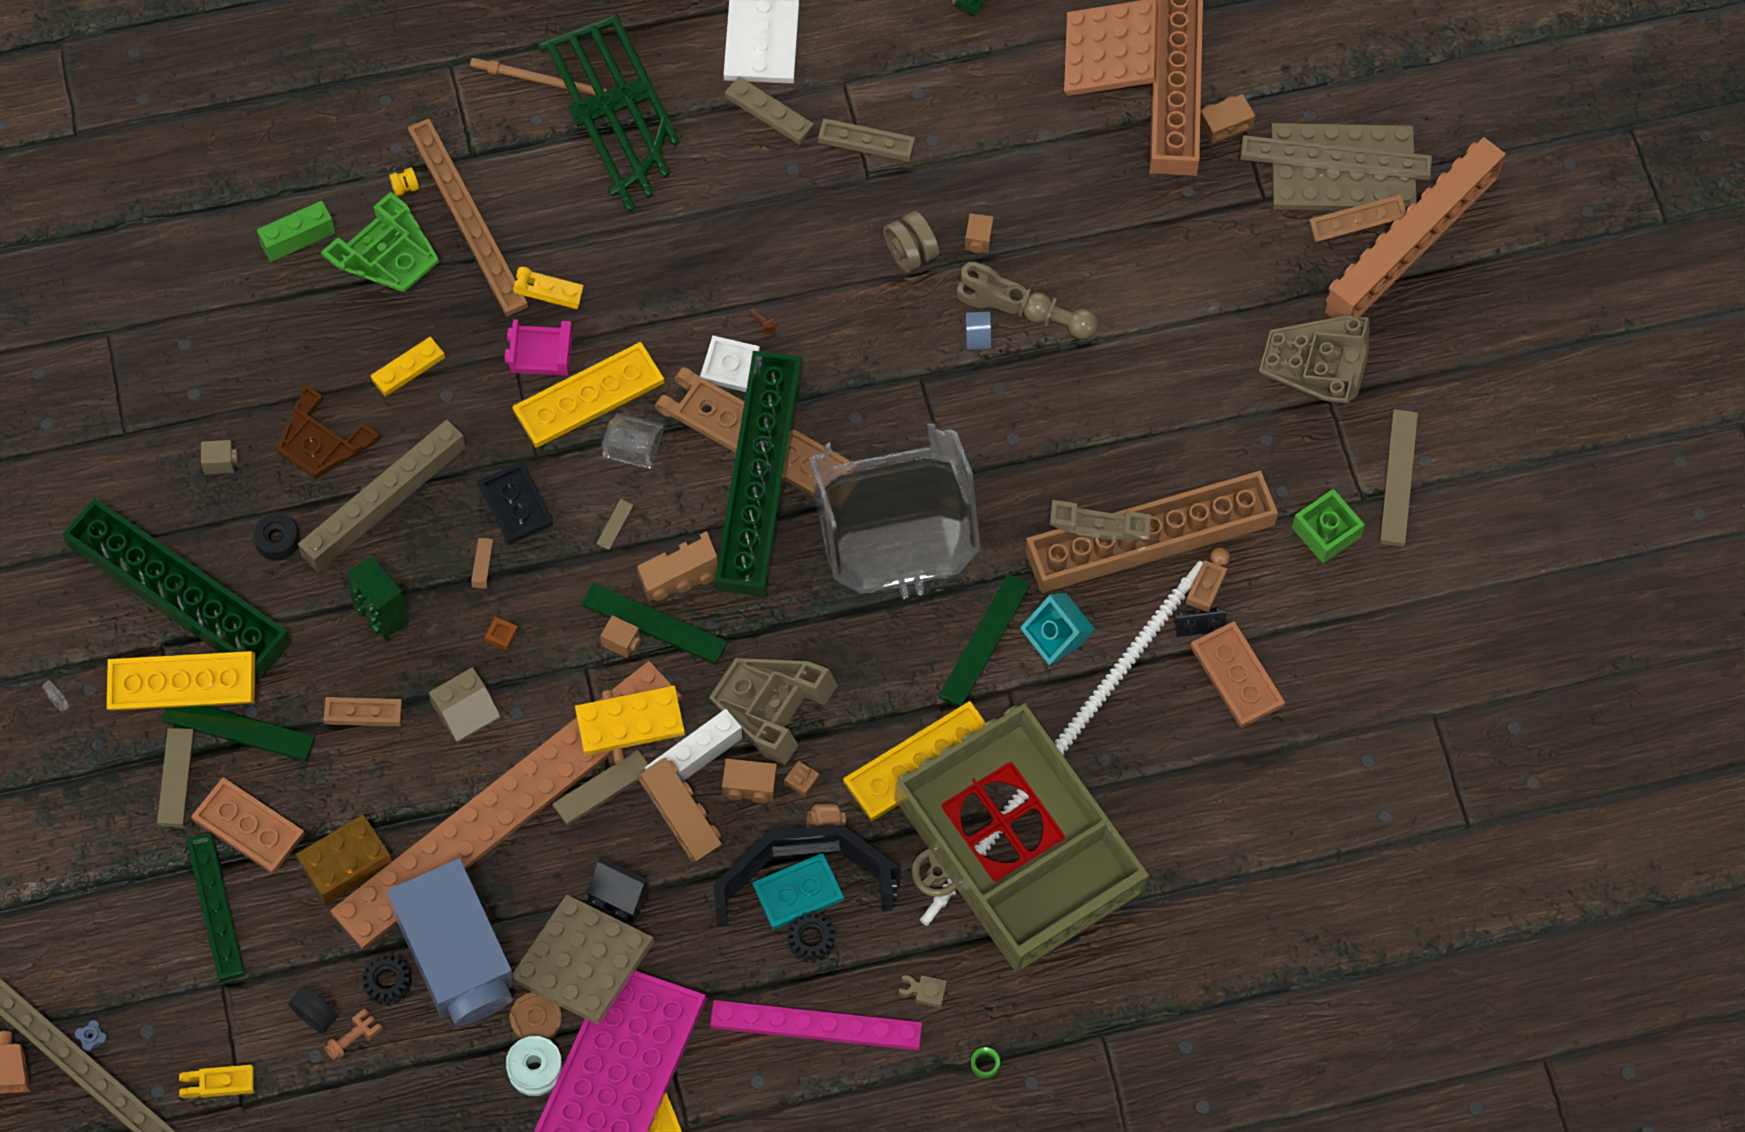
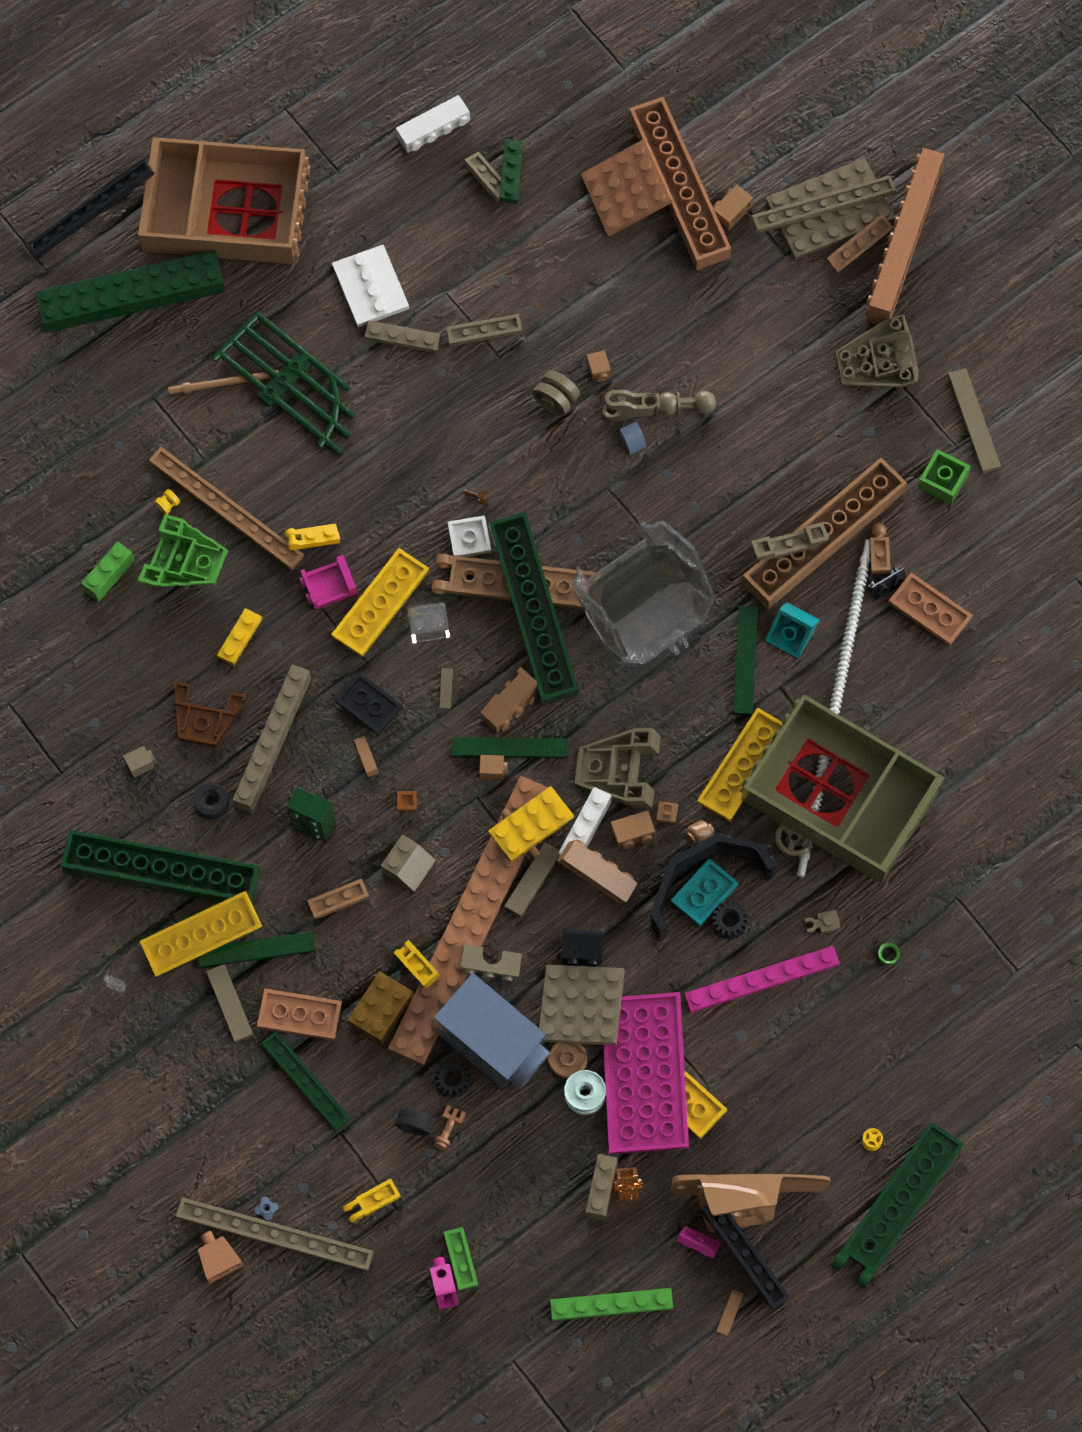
camera: 20 degrees left, 5 degrees up
none -> yellow plate [394,940,441,989]
none -> dark tan arch [458,944,522,982]

